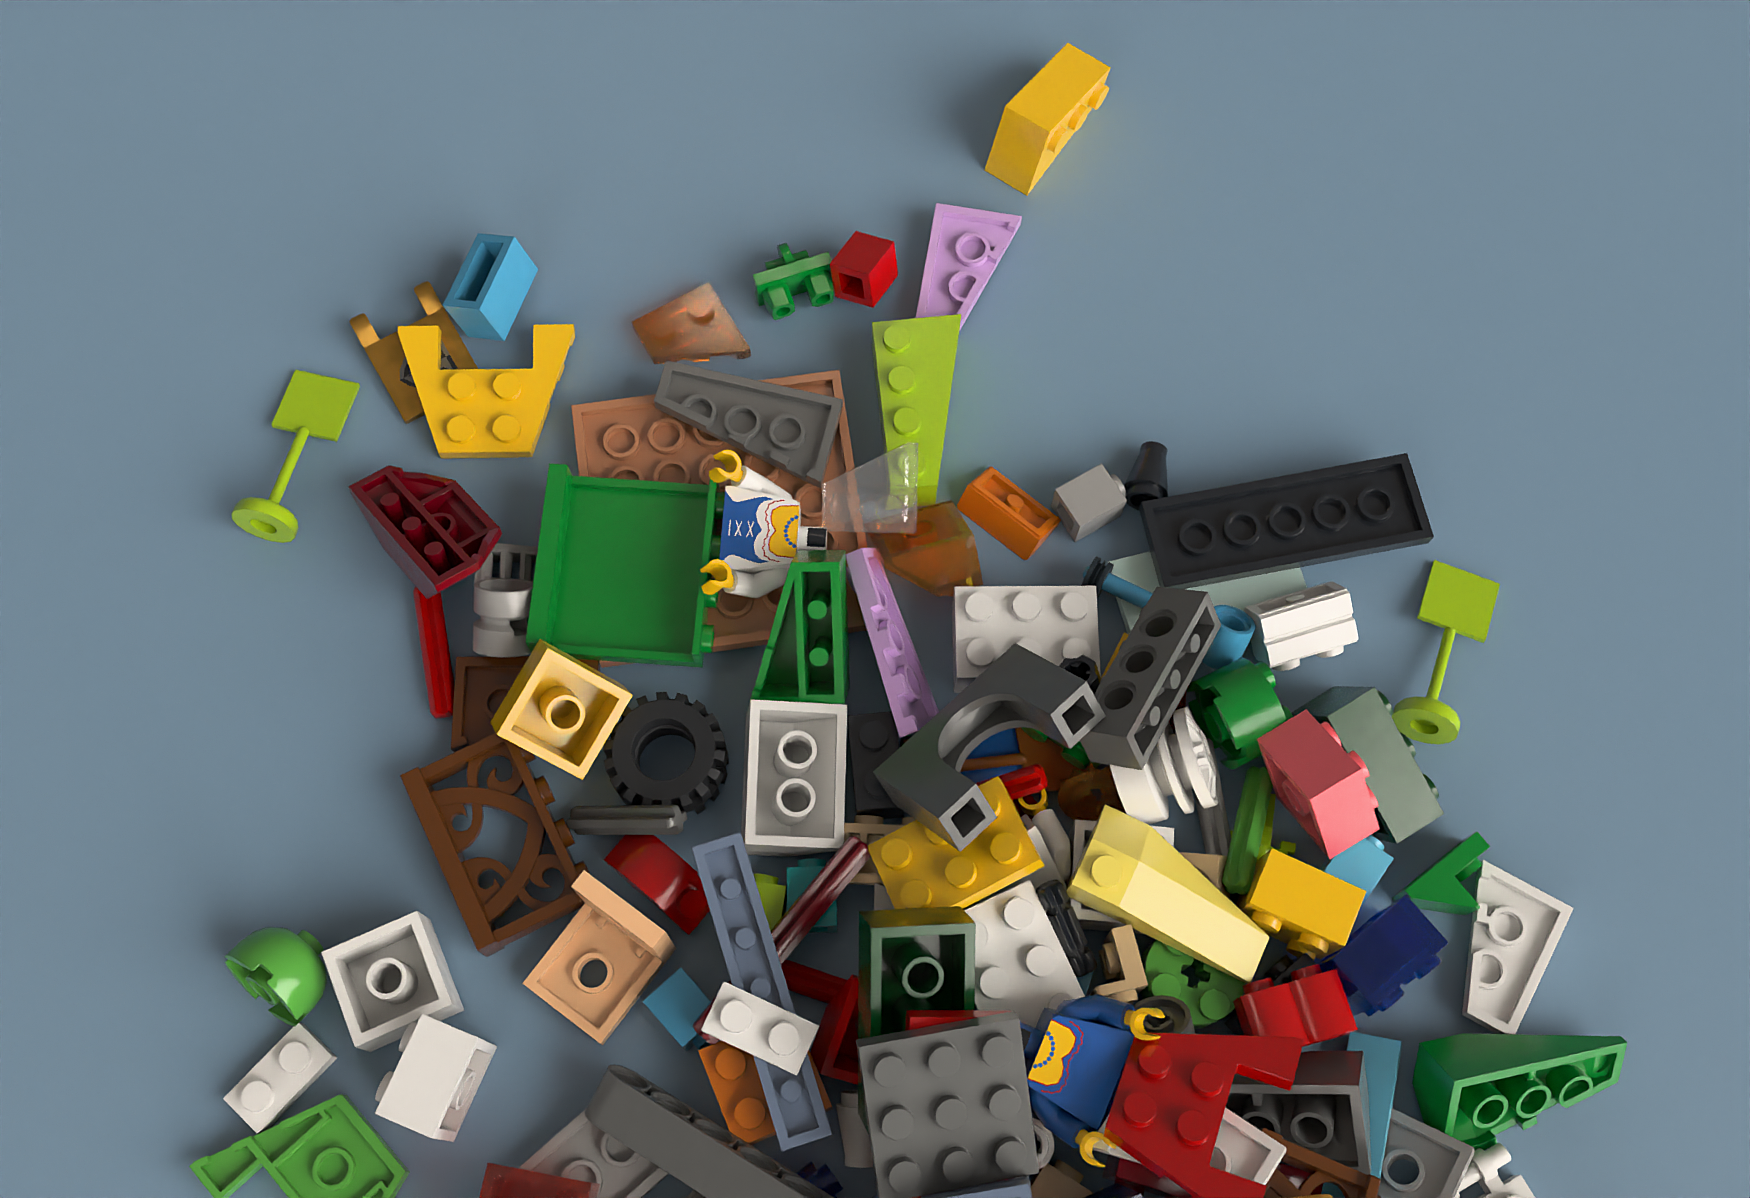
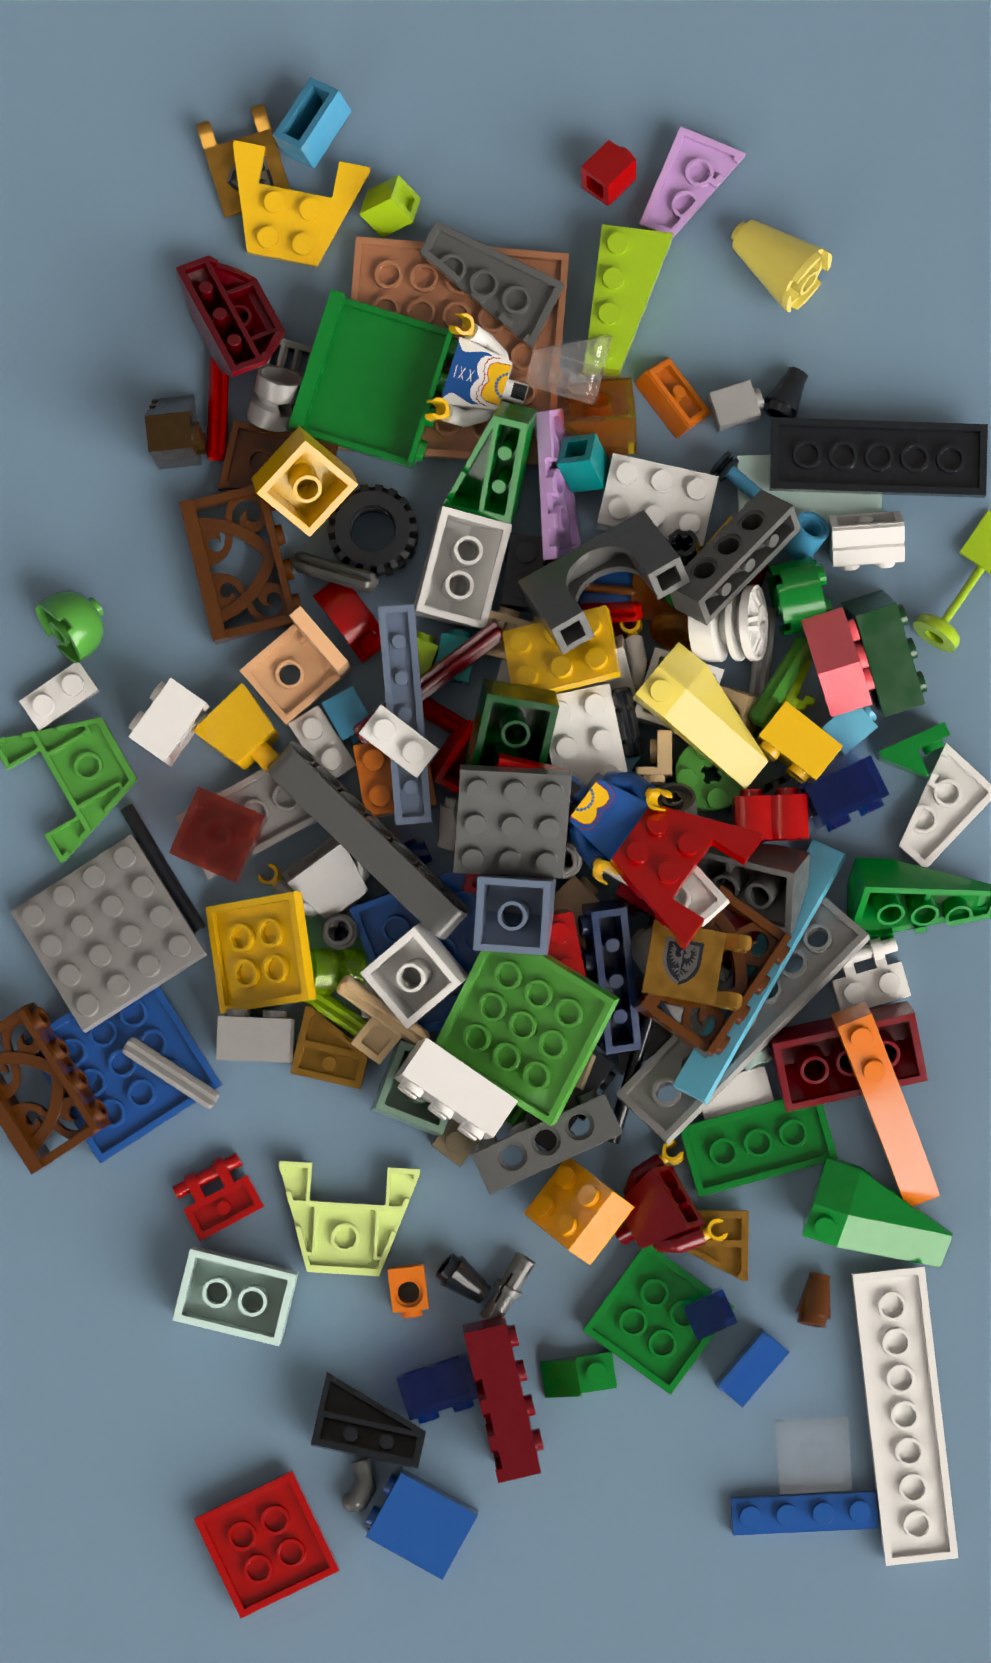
camera: 20 degrees right, 15 degrees up
lime piece [231,369,360,543] -> none
white brick [321,911,464,1052] -> none
clear orange wing [632,282,751,364] -> none
green hips [753,243,834,320] -> none
yellow wedge [984,43,1111,196] -> none
none -> dark brown wedge [145,395,207,469]
none -> yellow torso [193,683,280,773]
none -> white plate [288,705,357,779]
none -> lime panel [359,175,421,237]
none -> teal brick [557,433,610,493]
none -> light yellow cone [731,219,832,312]

